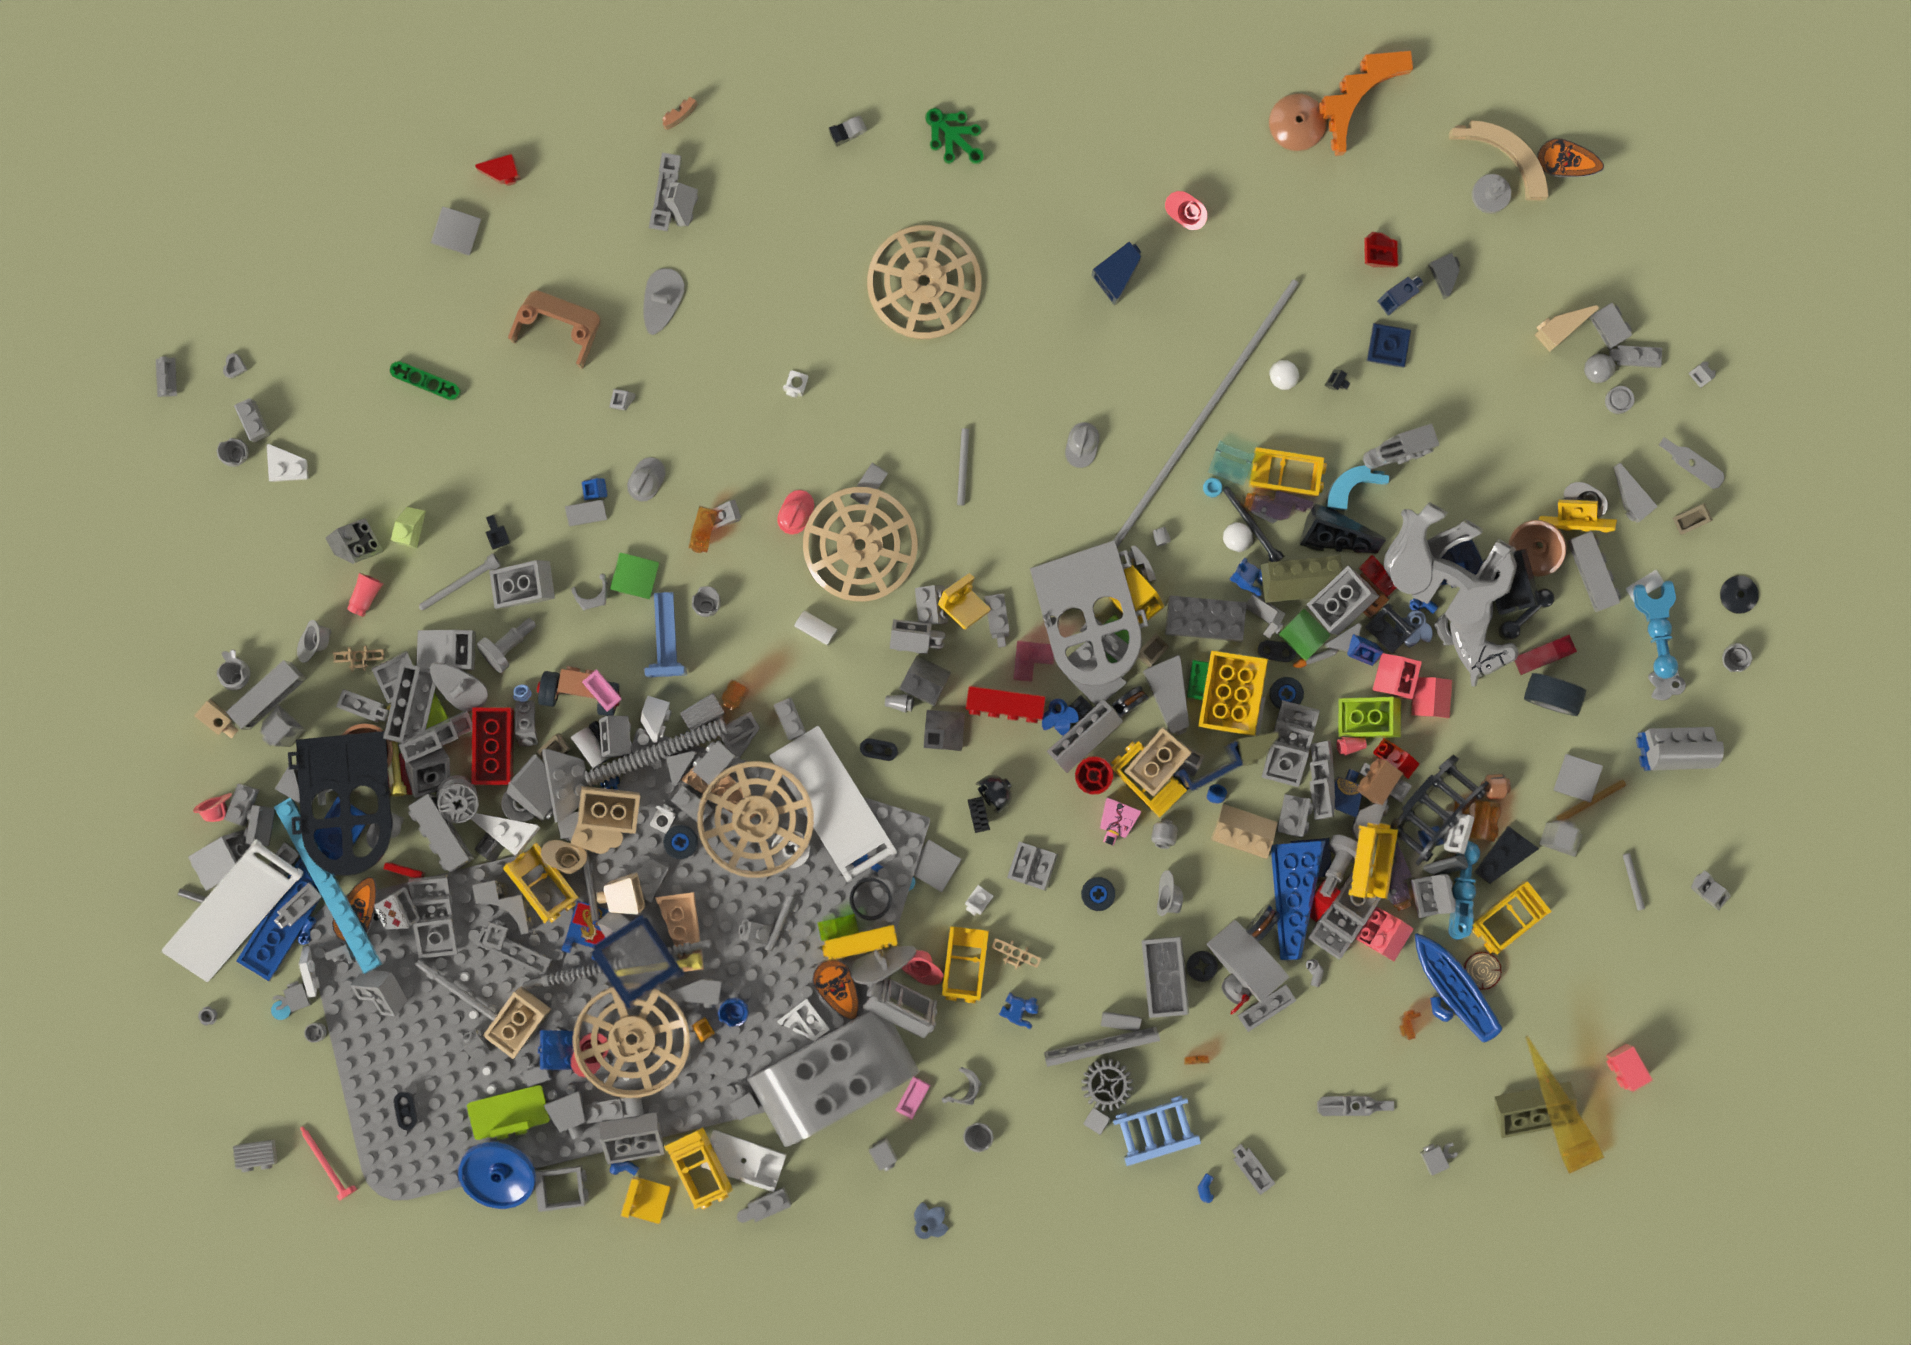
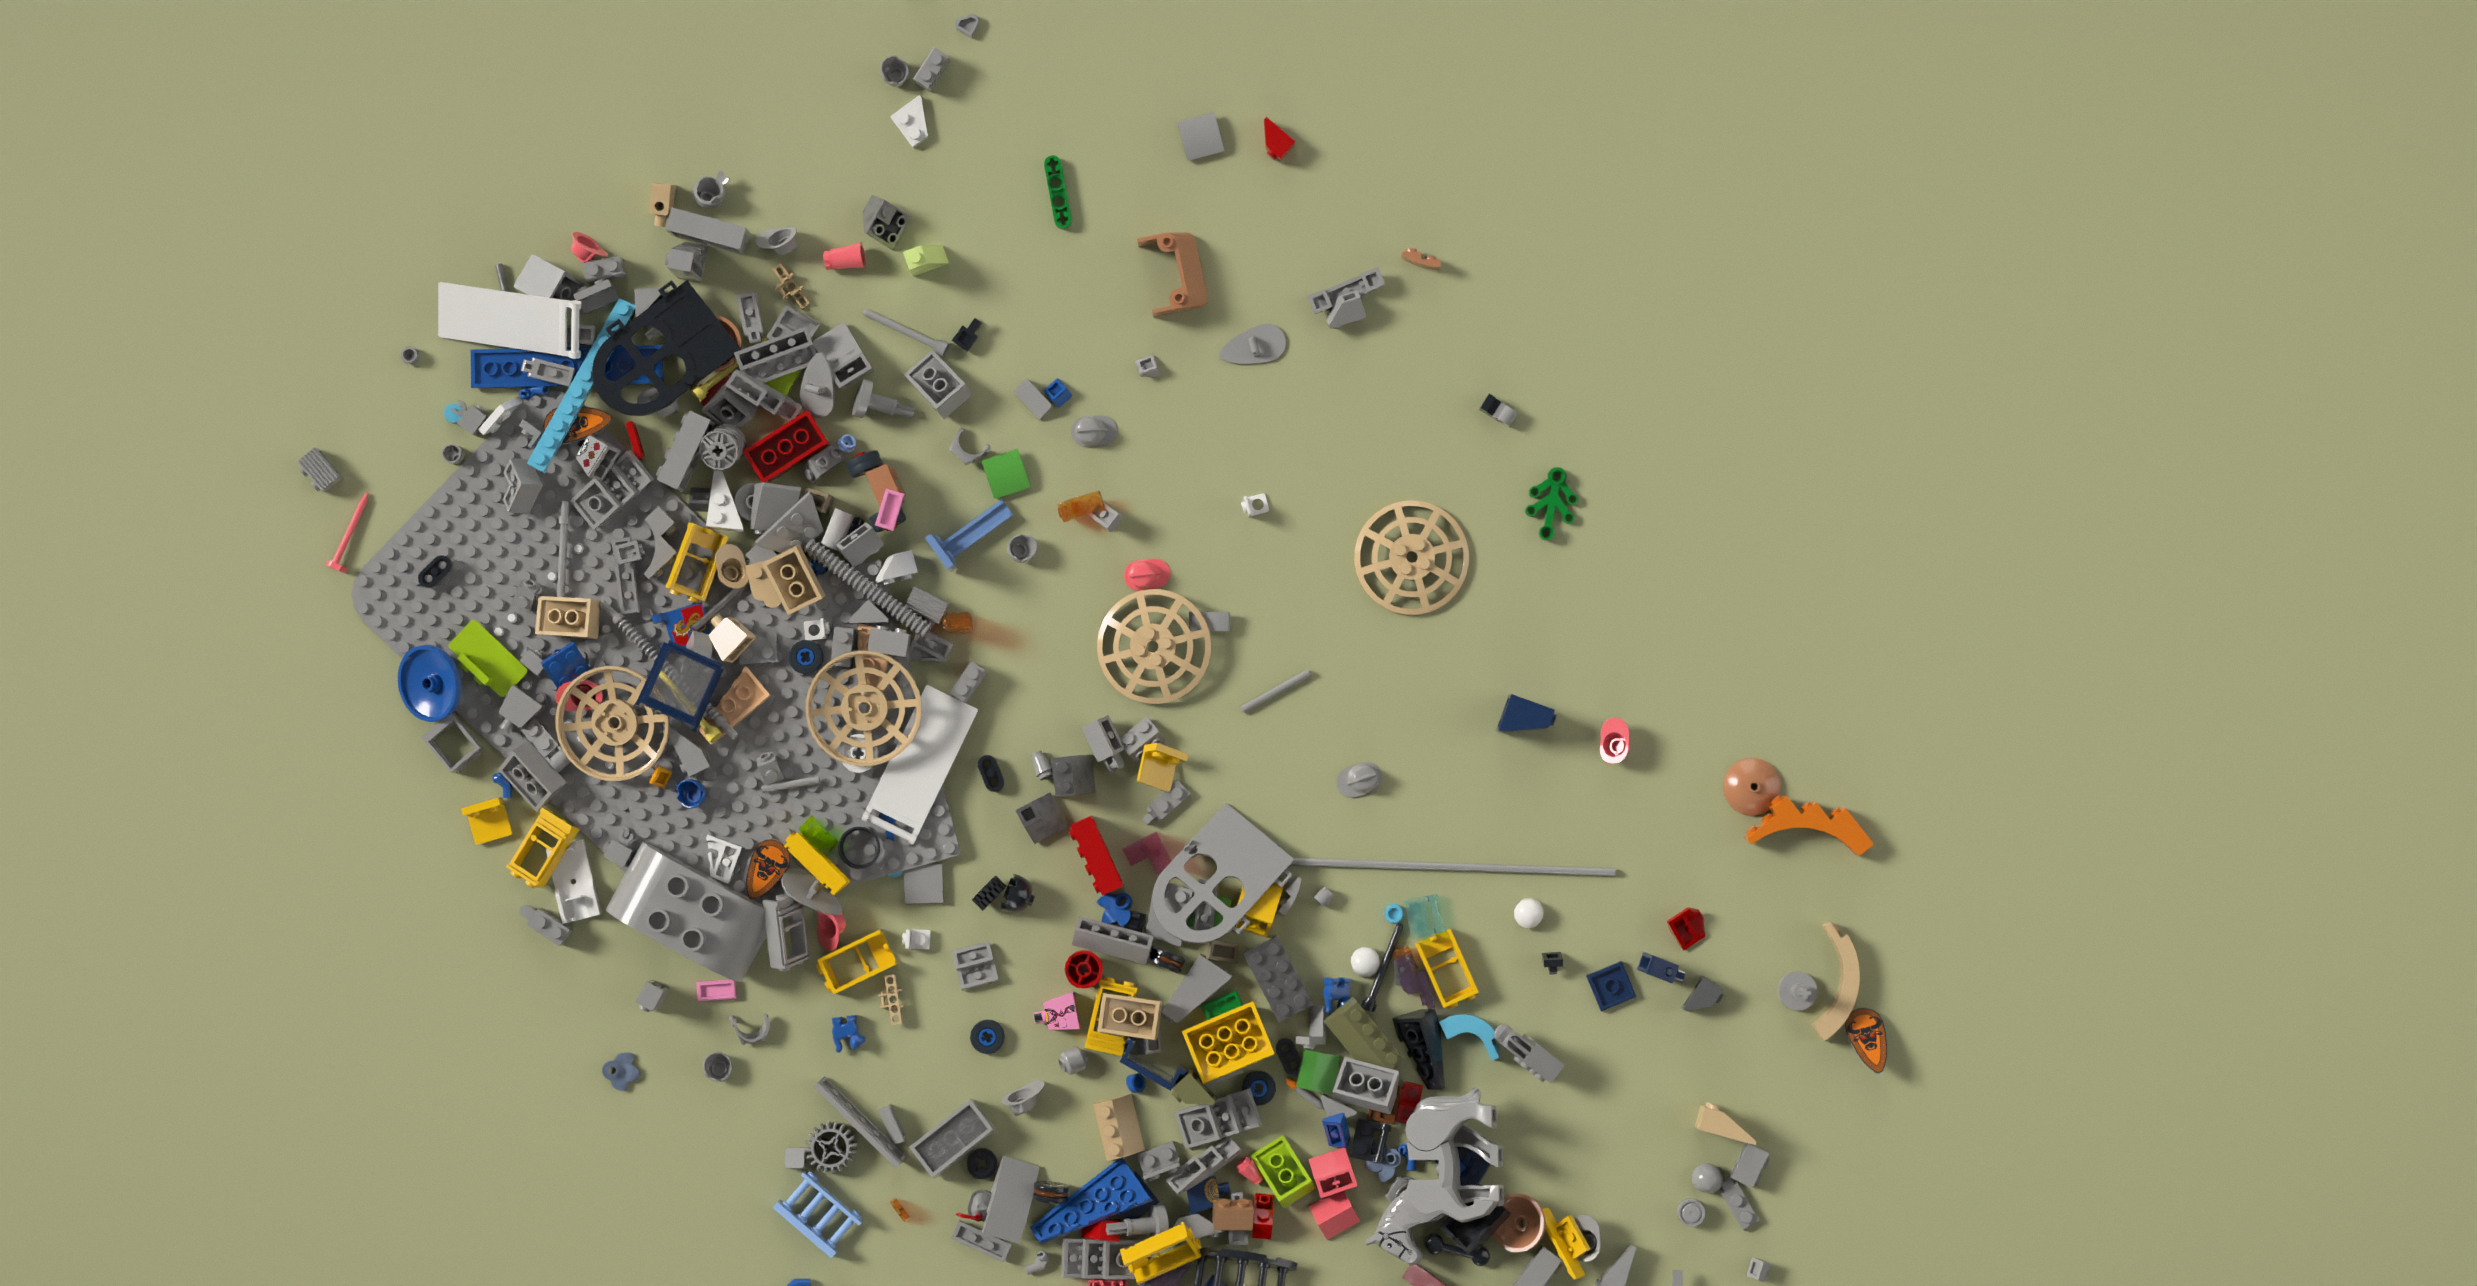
camera: 55 degrees right, 0 degrees up
white brick [794,610,838,646] -> none

